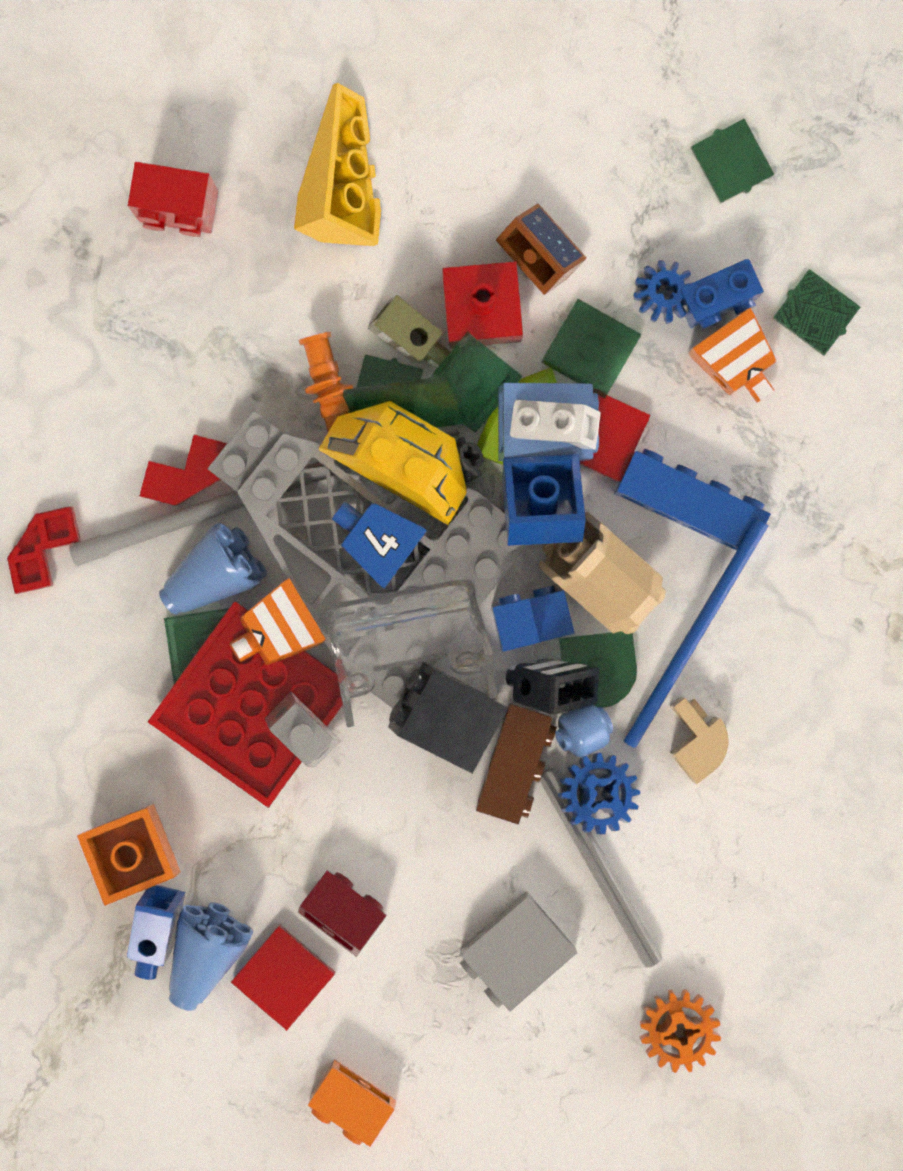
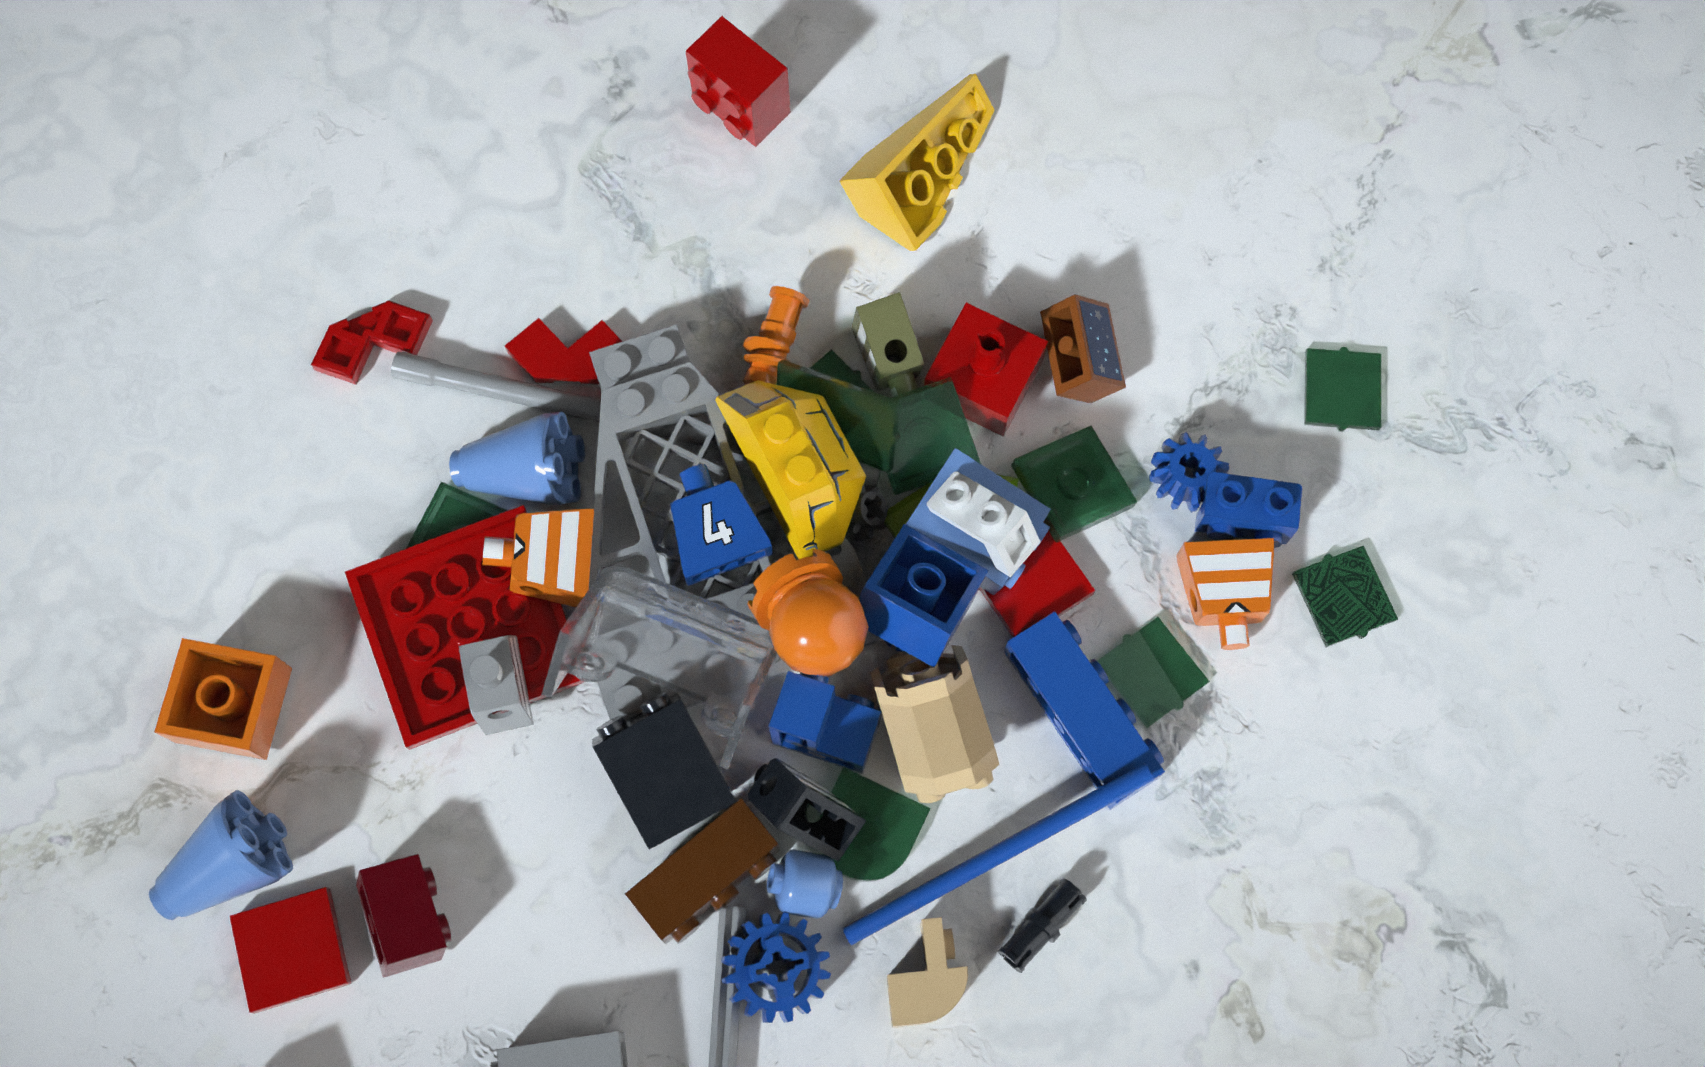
camera: 30 degrees right, 15 degrees down
torso [127,885,186,980] -> none
none -> orange tile [747,549,868,676]
none -> black pin [998,879,1087,973]
none -> clear green piece [1098,617,1210,728]

